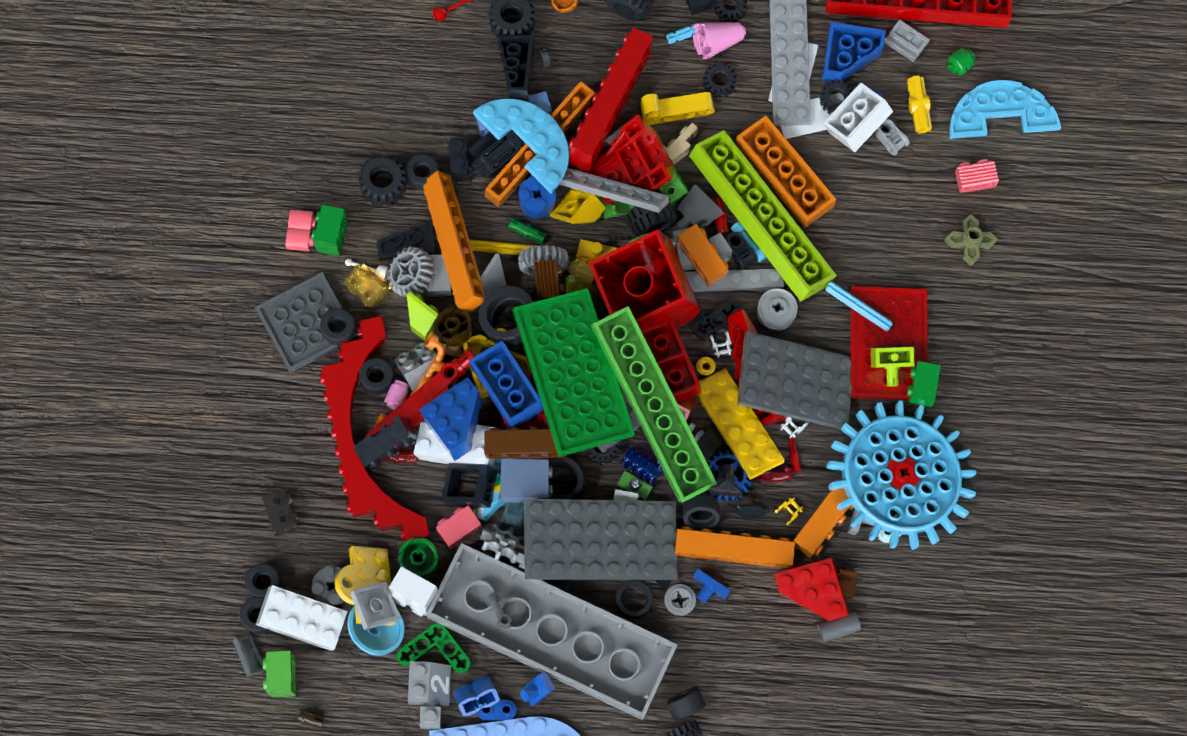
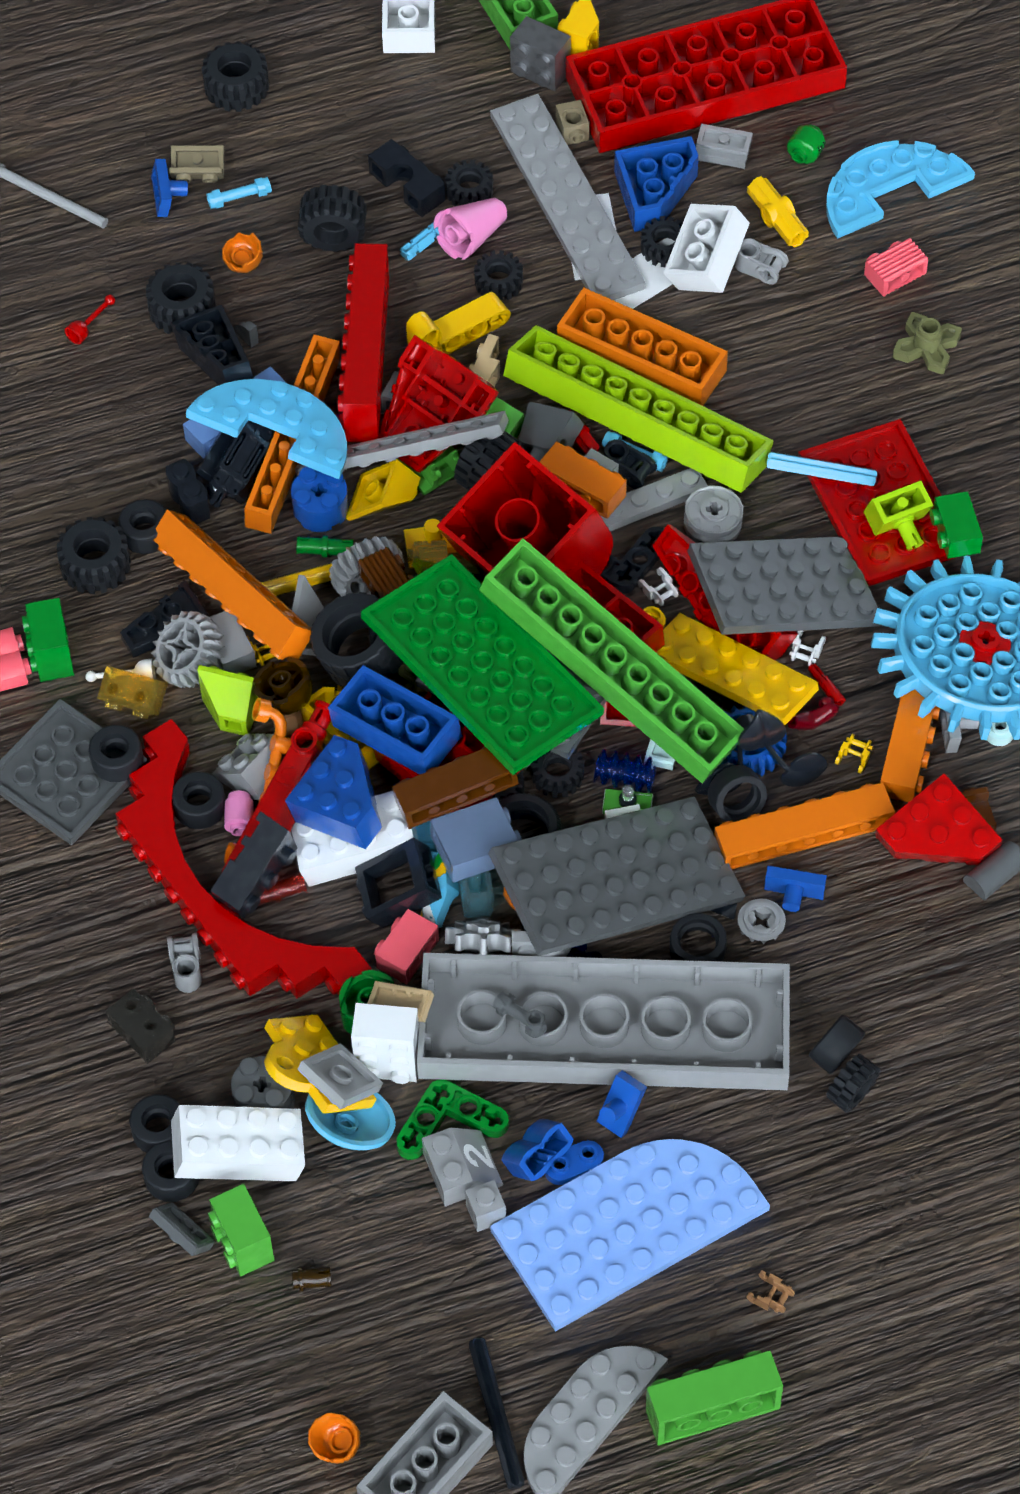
camera: 20 degrees left, 15 degrees down
none -> light grey piece [167,932,202,993]
none -> tan plate [367,981,434,1023]

